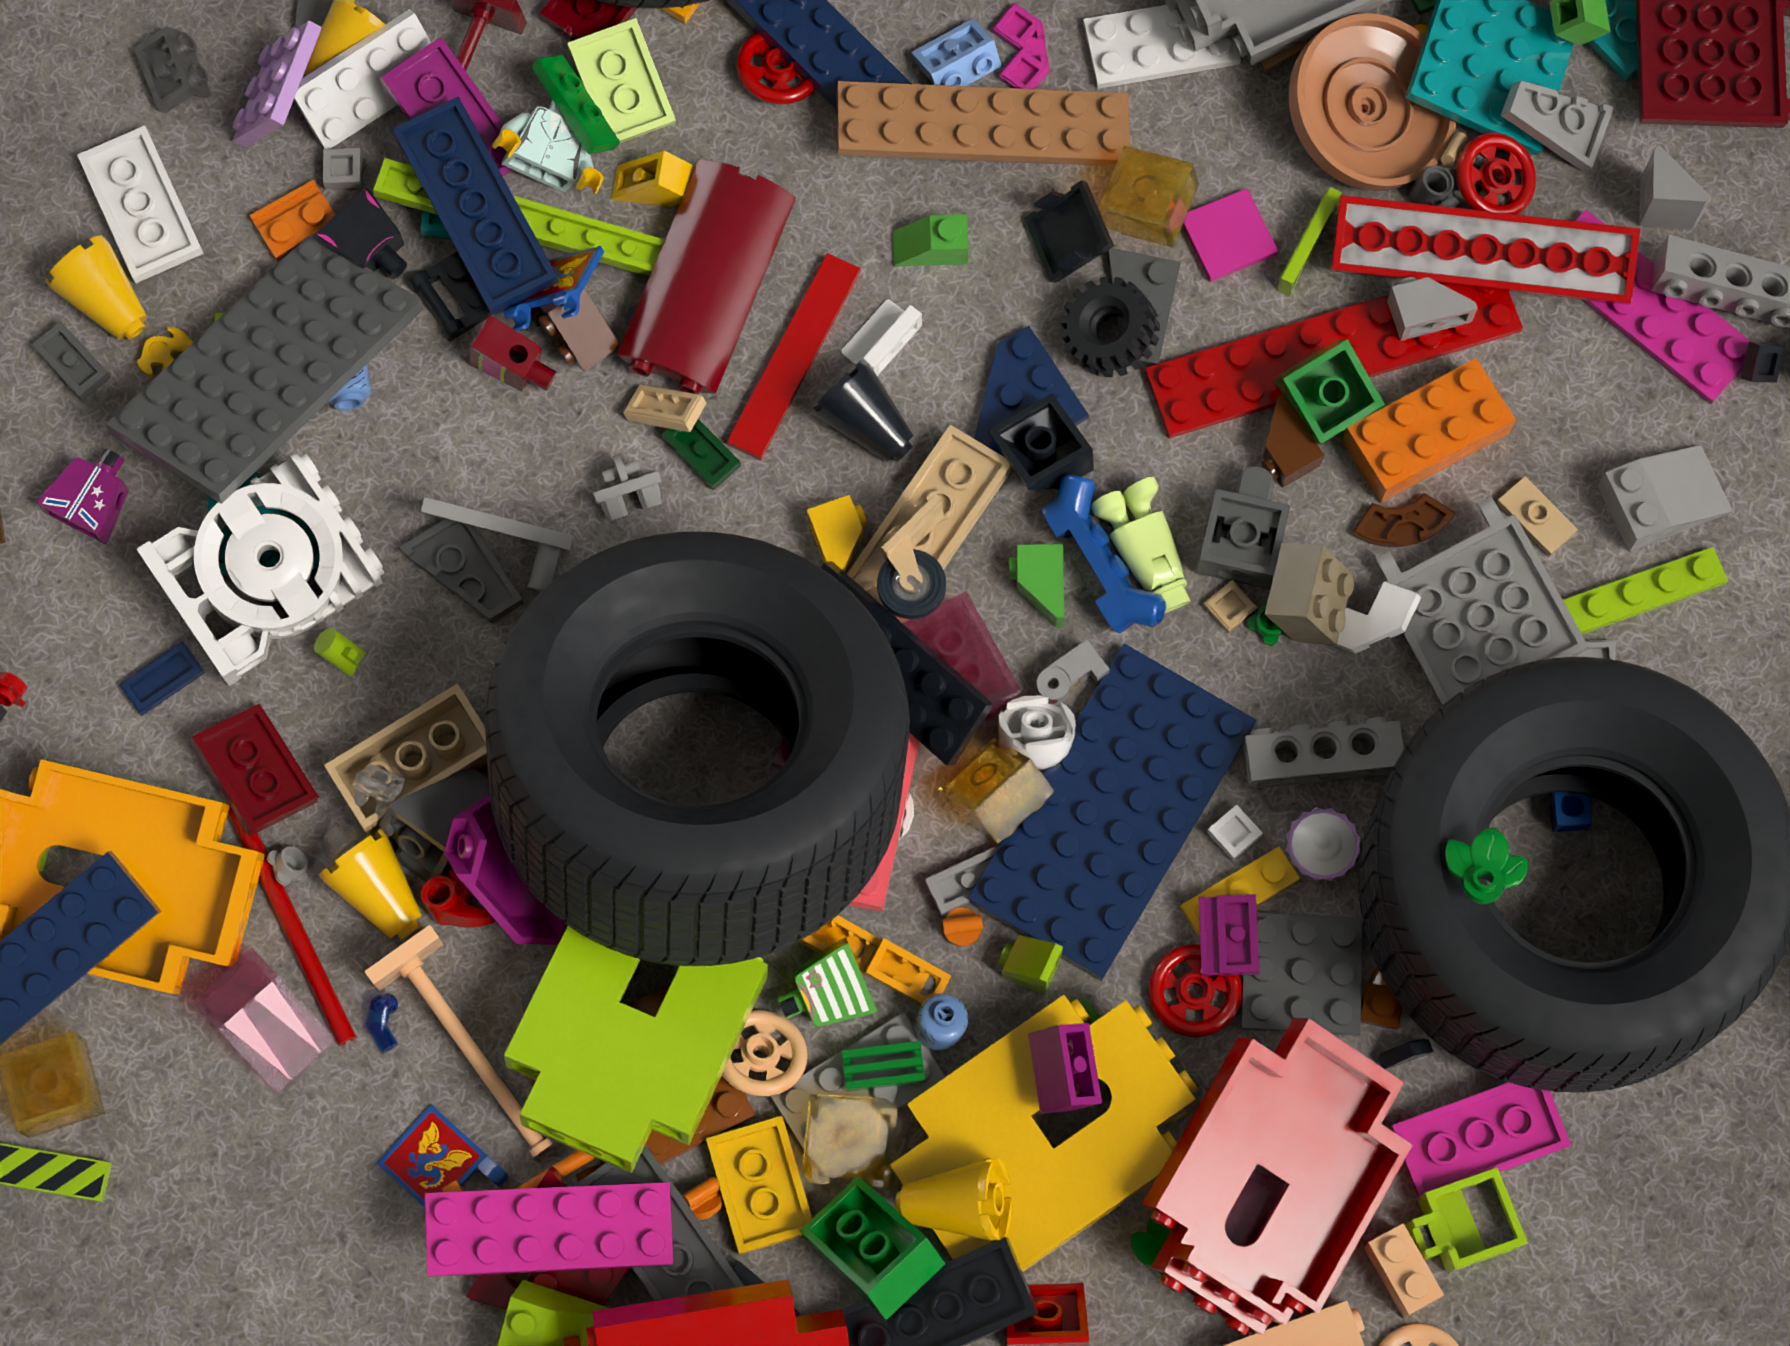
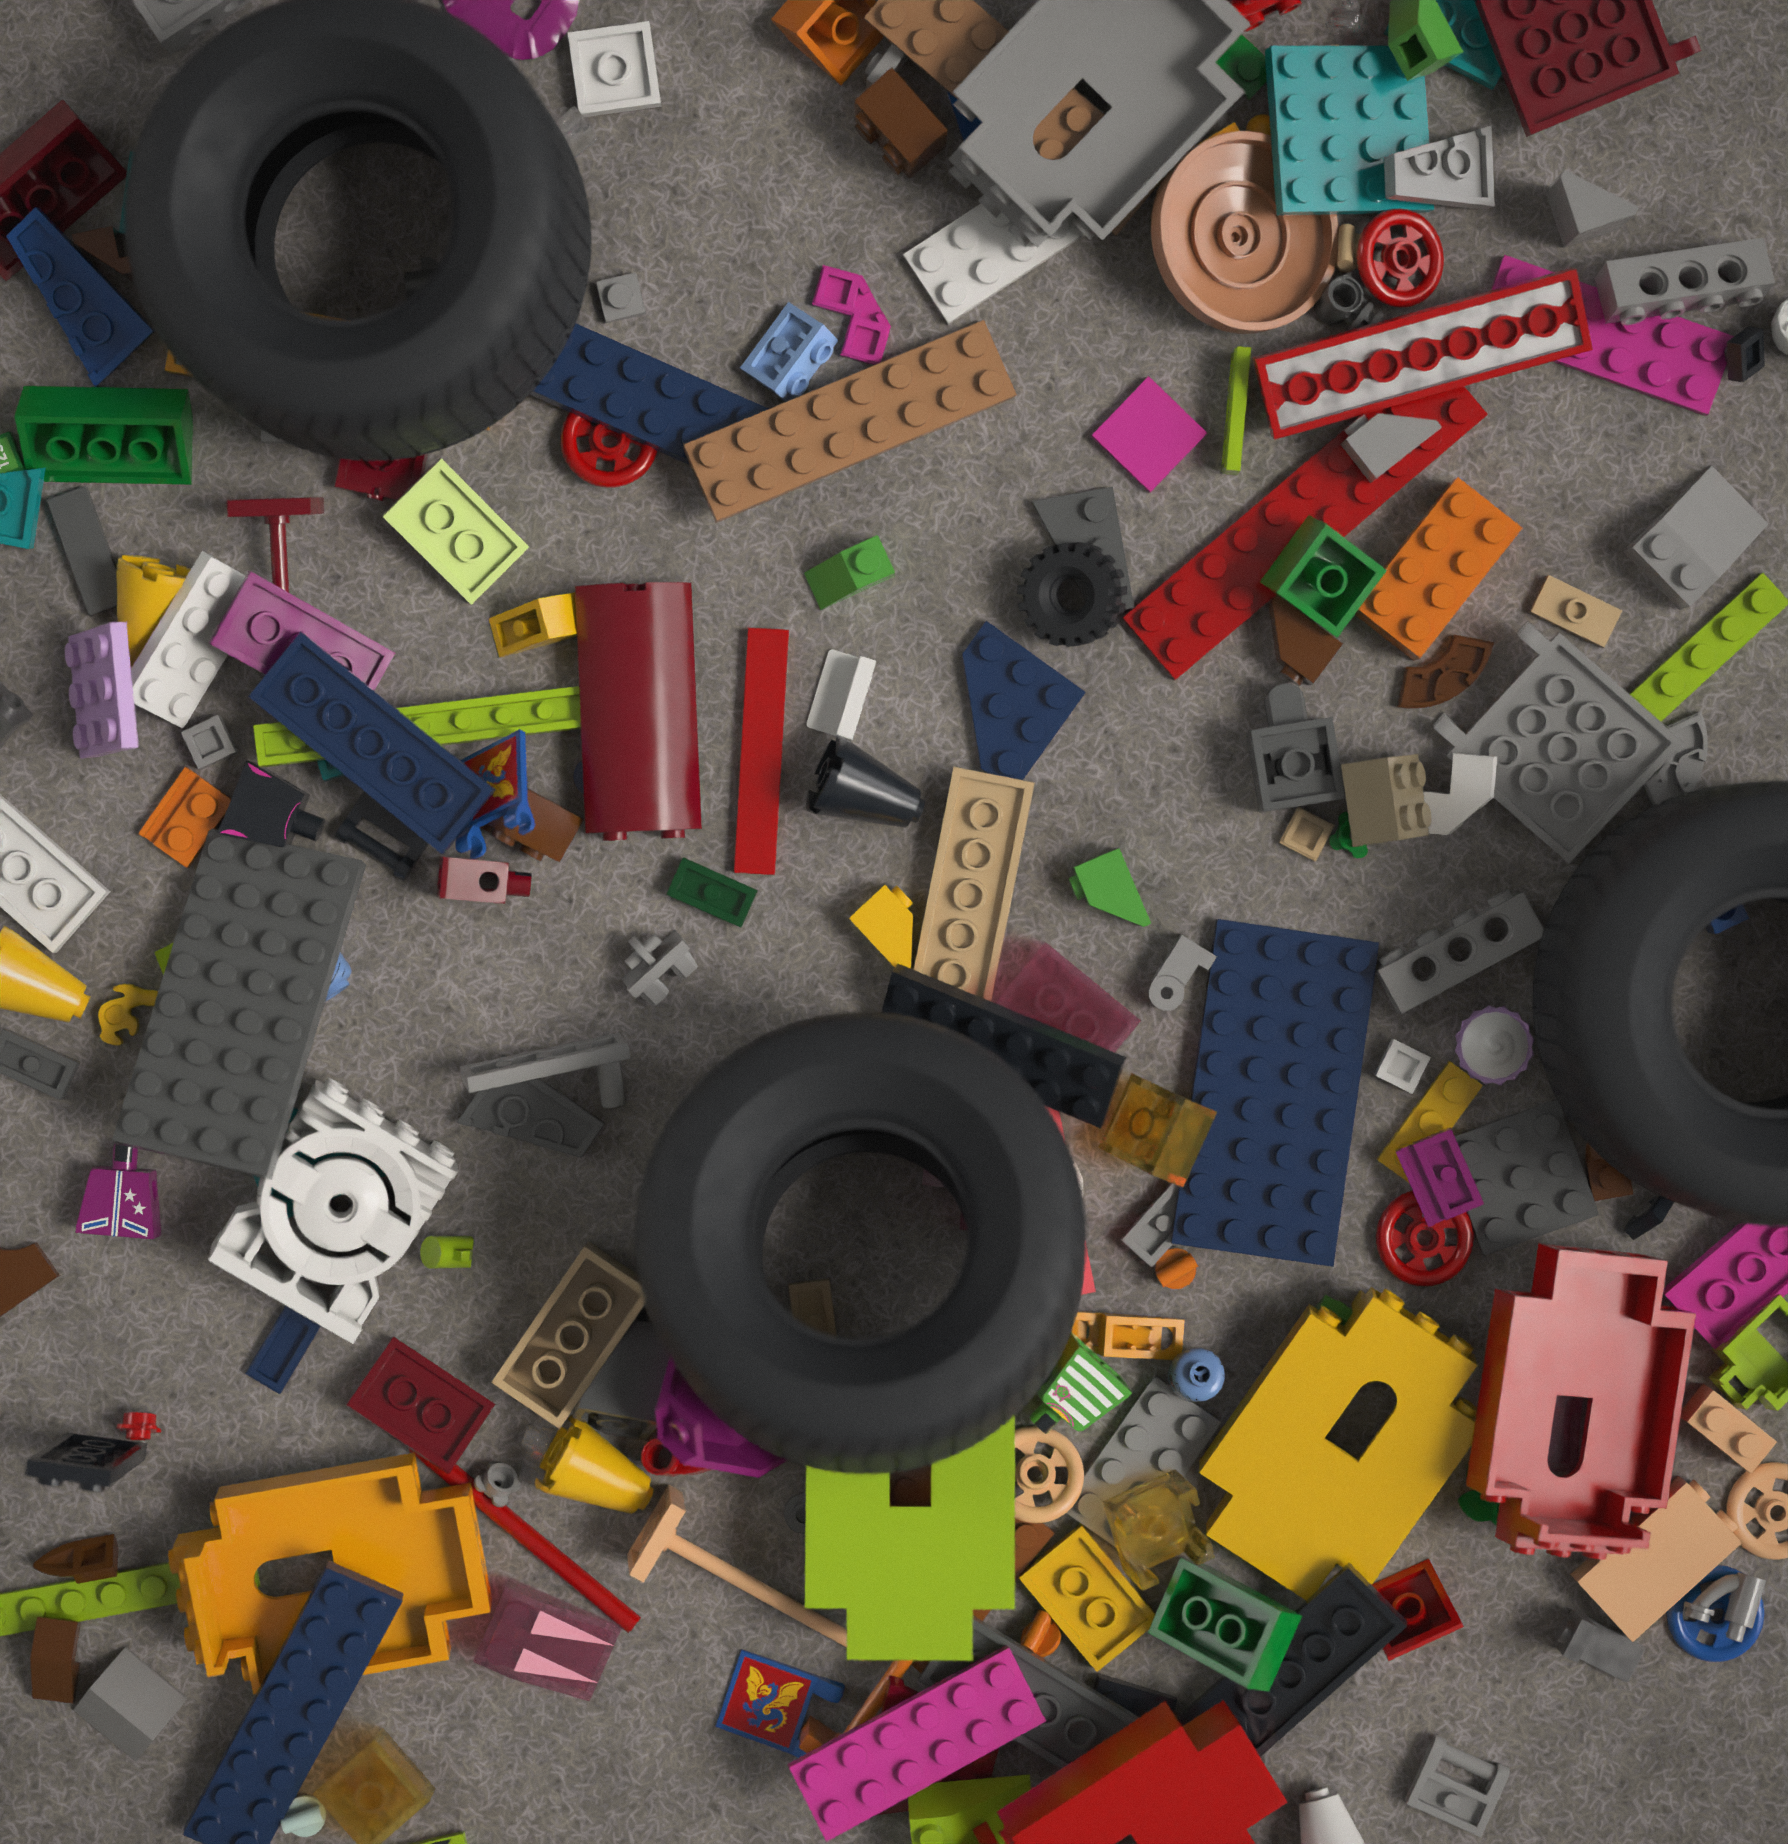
camera: 25 degrees left, 15 degrees up
clear tile [352,764,405,815] -> none
clear blue arm [365,993,398,1054] -> none
light aqua torso [492,100,604,195] -> none
green plate [531,55,620,154] -> none
tan plate [623,384,707,432] -> none
green tile [842,1041,925,1092] -> none
plate [877,494,946,619] -> none
yellow cone [895,1159,1012,1241] -> none
black slope [988,393,1094,490] -> none
white cylinder [997,695,1076,769] -> none
lime slope [998,935,1063,996] -> none
black piece [1024,180,1114,283] -> none
magenta brick [1028,1023,1102,1114] -> none
blue plate [1042,474,1166,634] -> none
yellowish green piece [1091,477,1191,613] -> none
clear yellow brick [1098,145,1199,248] -> none
green plate [1445,828,1528,904] -> none

